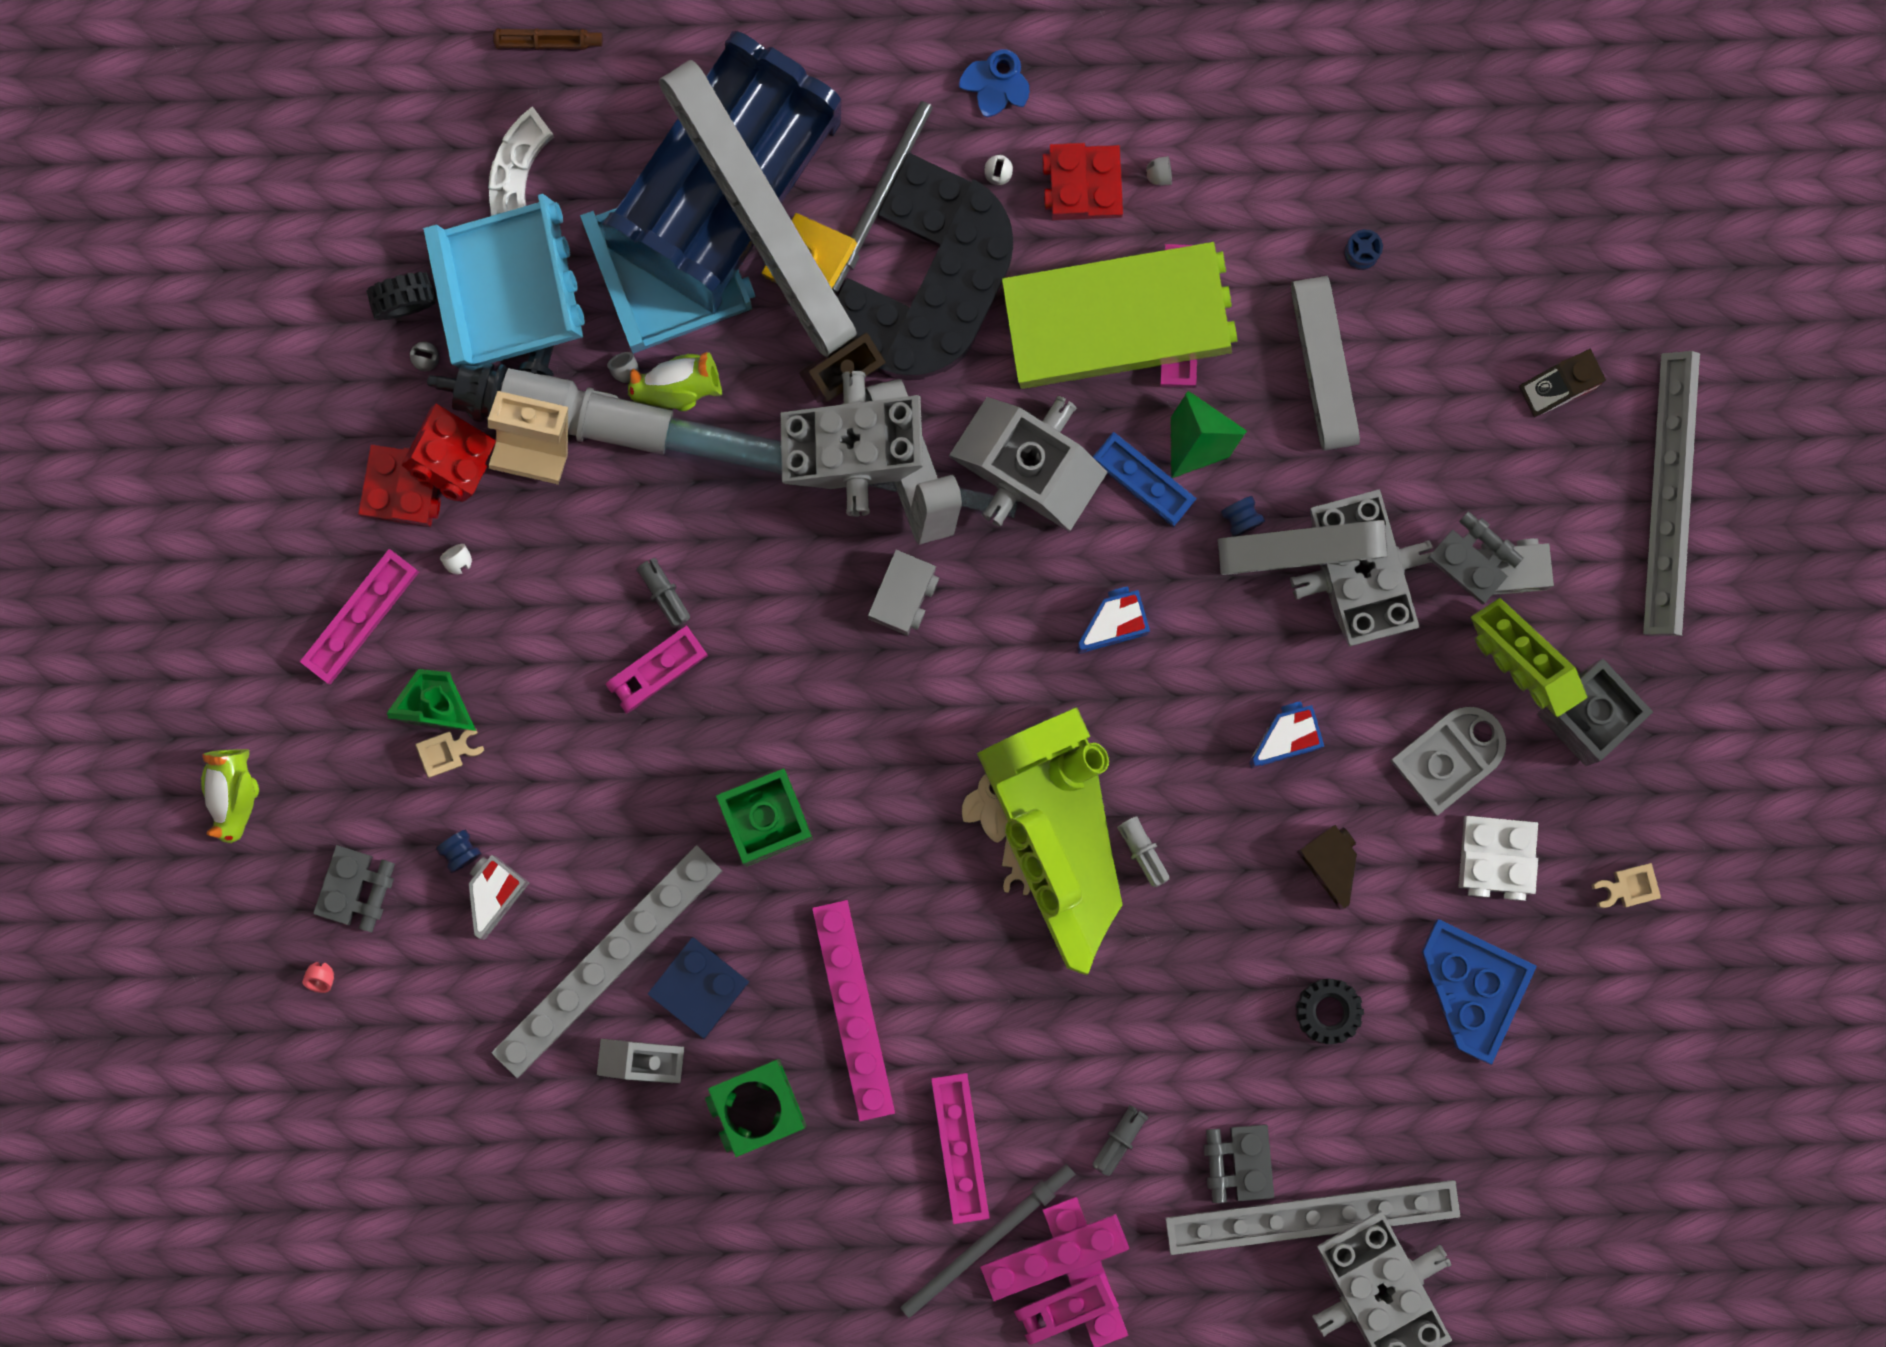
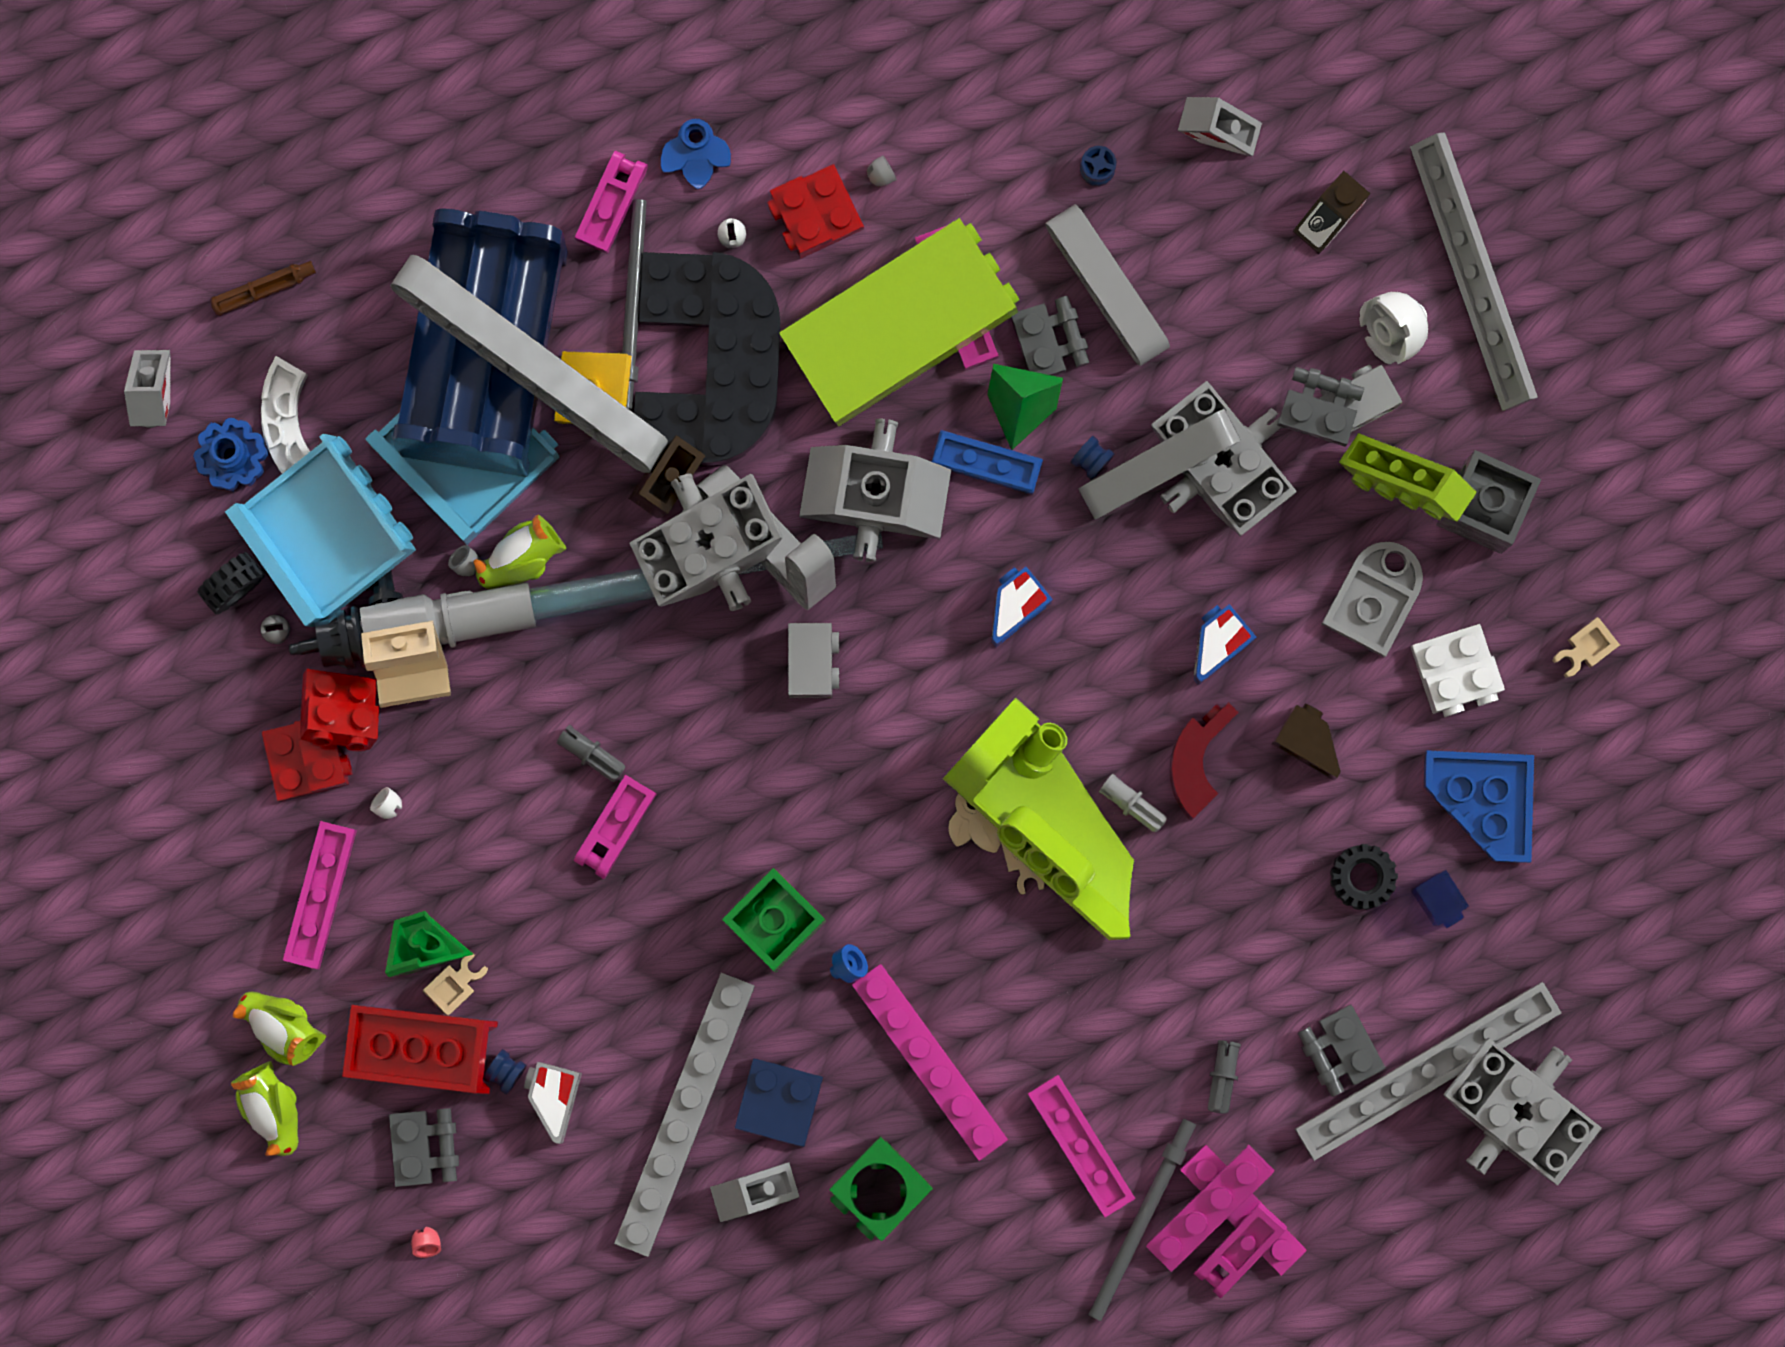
camera: 20 degrees left, 0 degrees up
none -> light grey slope [124,350,170,428]
none -> blue plant [193,418,268,491]
none -> lime animal [233,991,326,1066]
none -> red plate [342,1005,498,1094]
none -> dark pink plate [575,151,648,254]
none -> blue tile [830,944,868,983]
none -> dark grey plate [1011,296,1089,376]
none -> dark red arch [1169,702,1239,821]
none -> light grey slope [1178,97,1262,156]
none -> white cylinder [1359,292,1428,364]
none -> clear blue brick [1411,870,1469,929]

